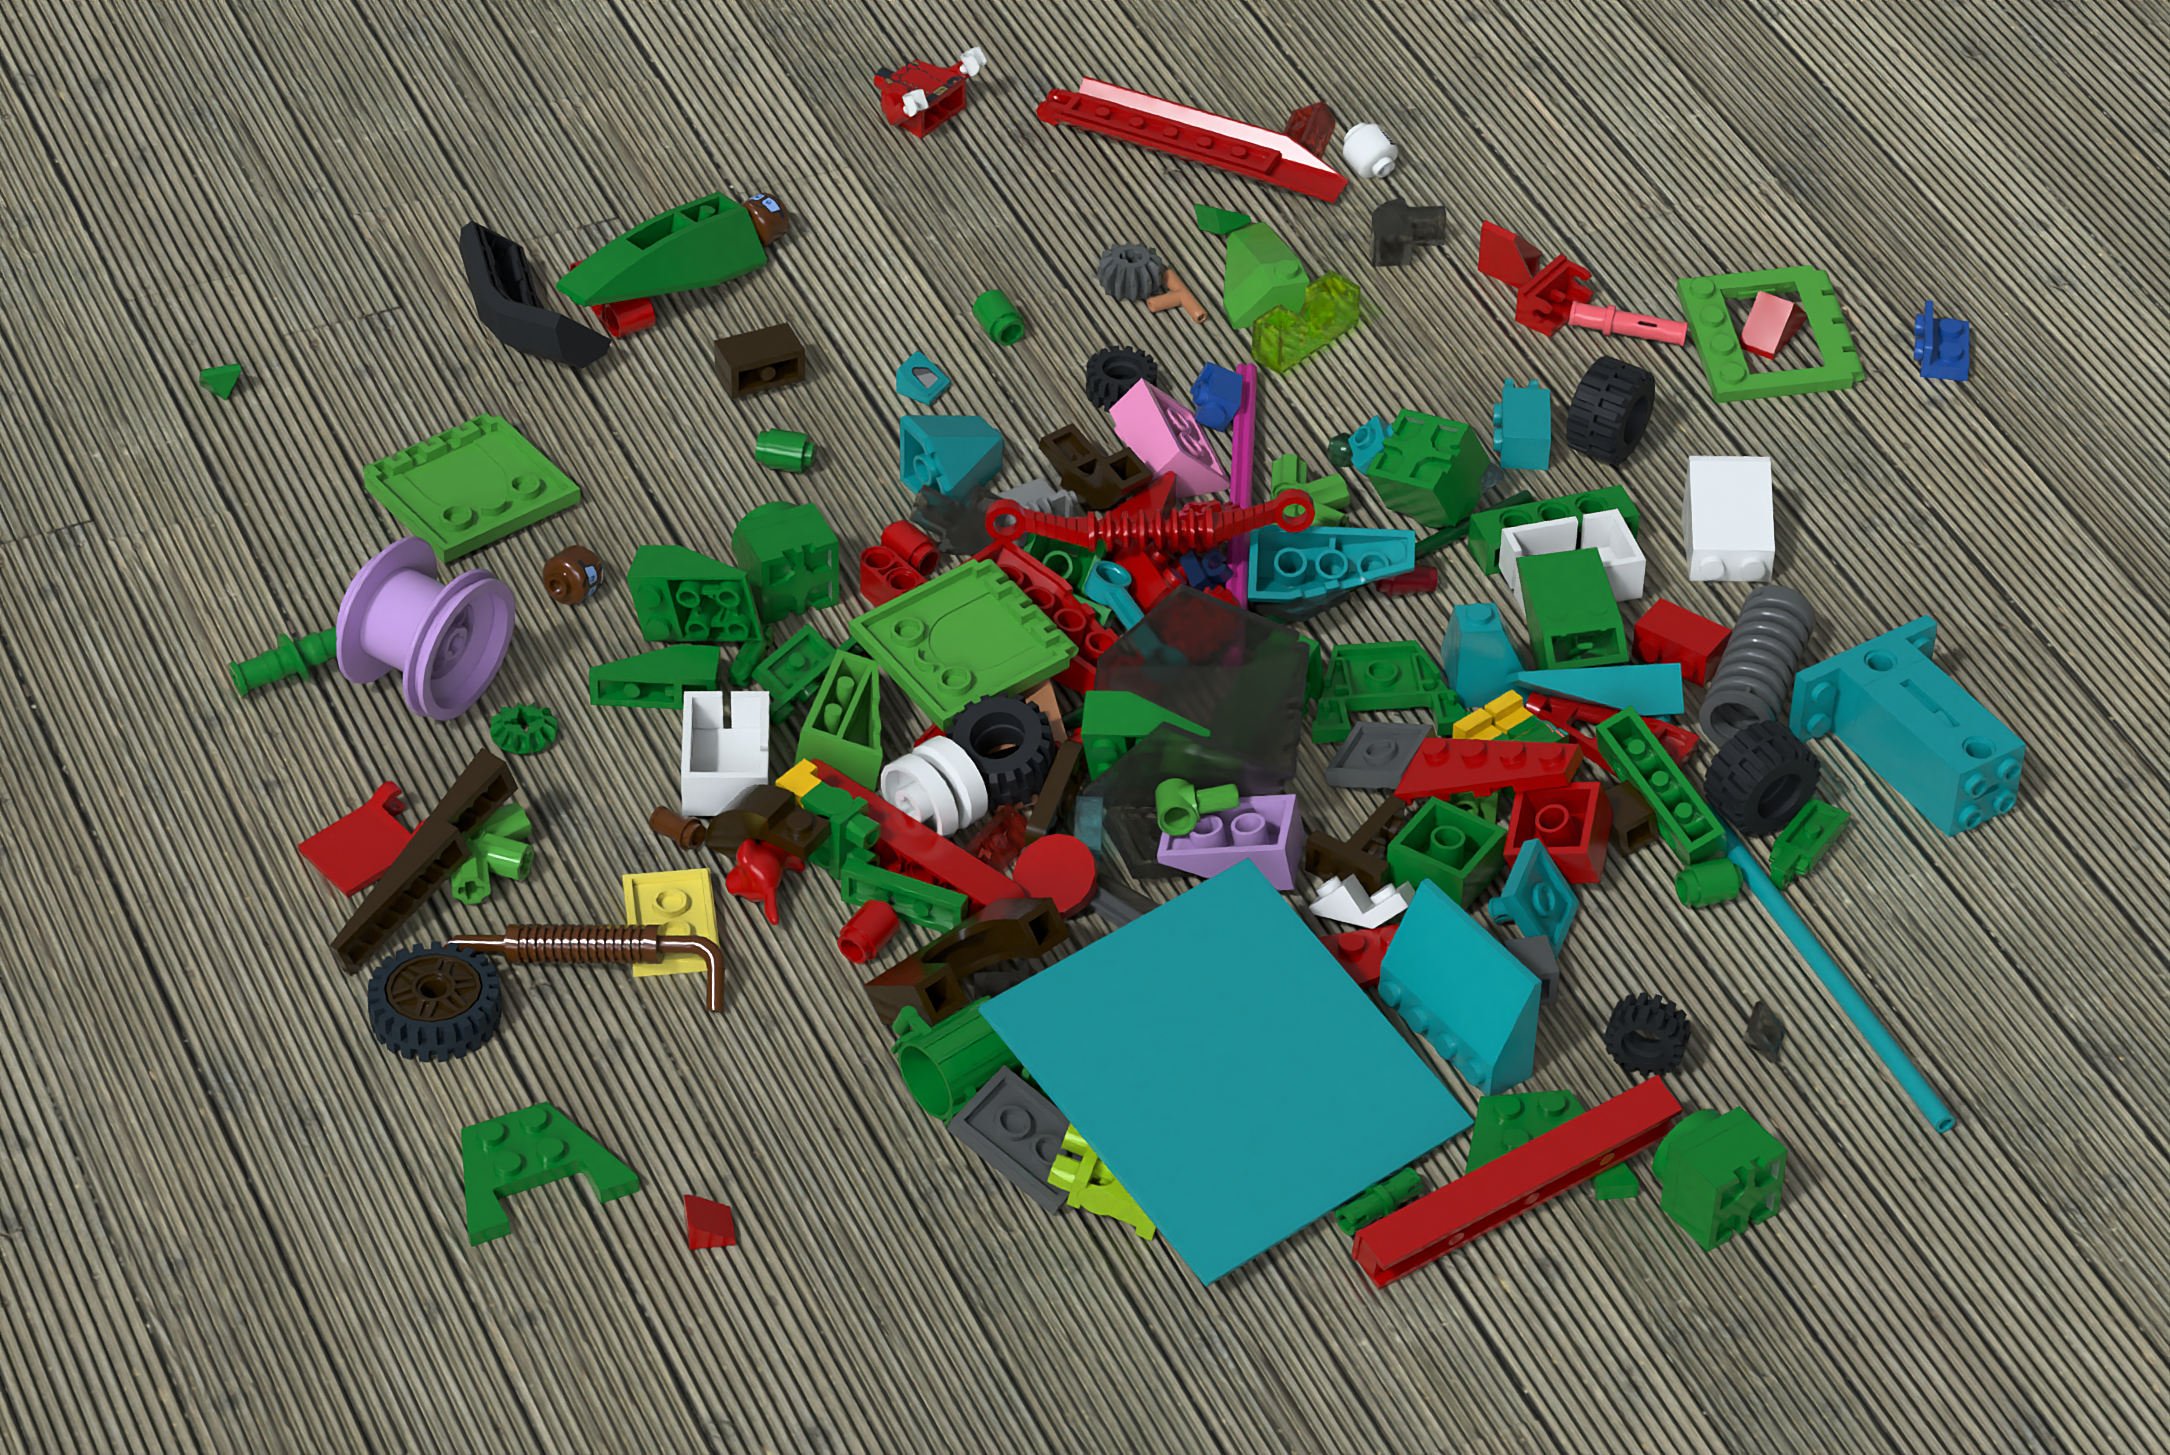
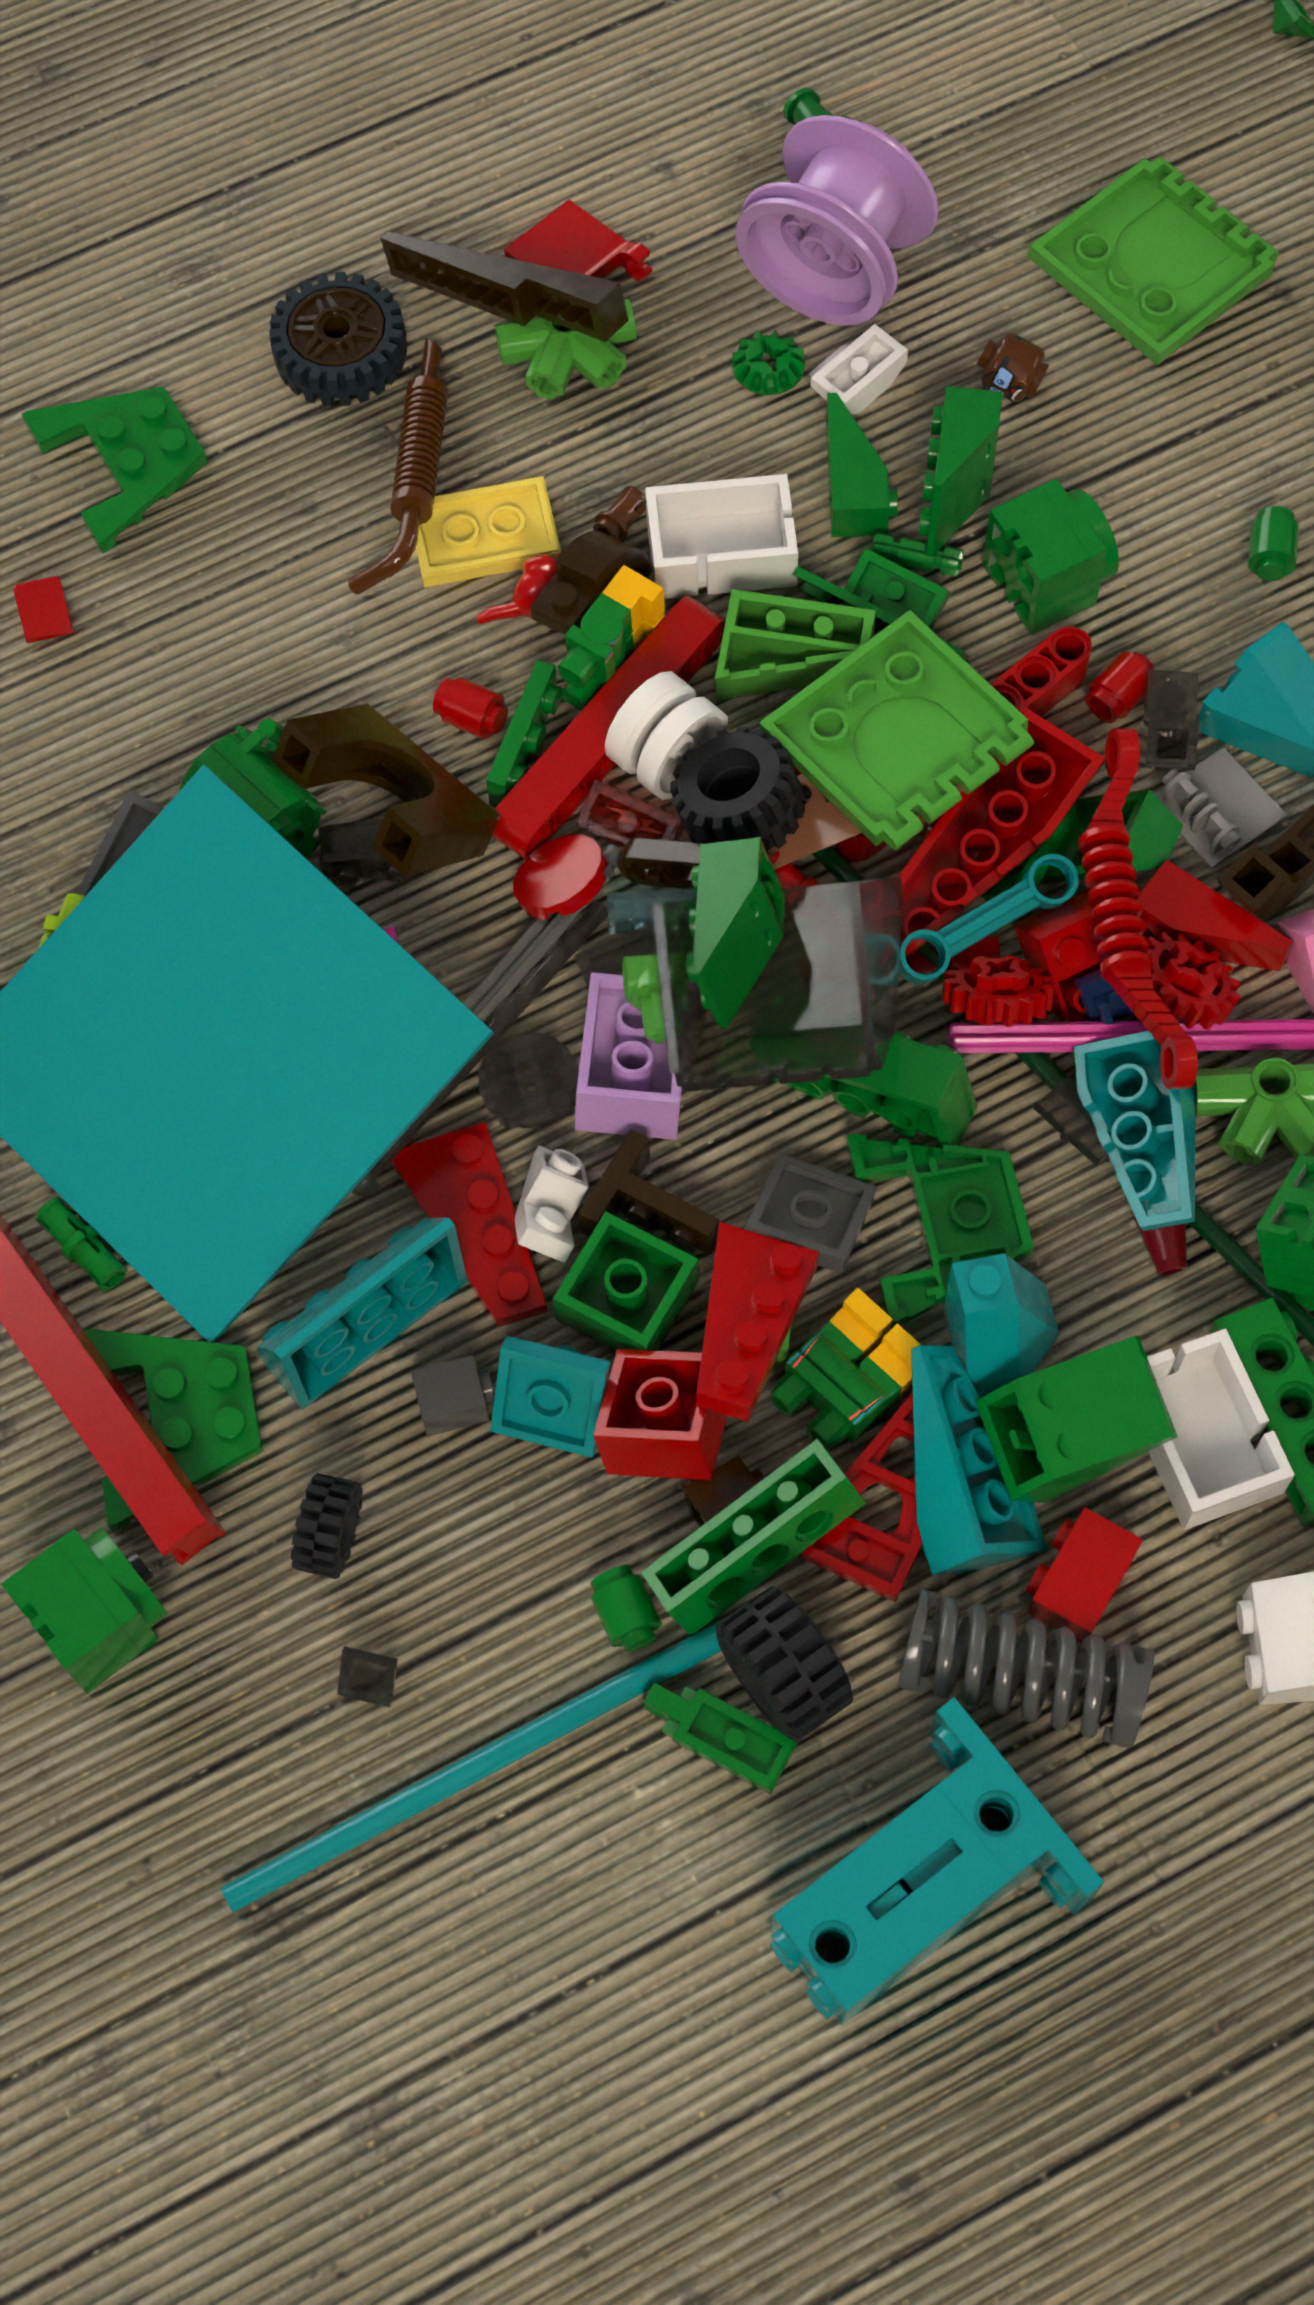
camera: 90 degrees right, 25 degrees up
none -> white slope [808,324,908,415]

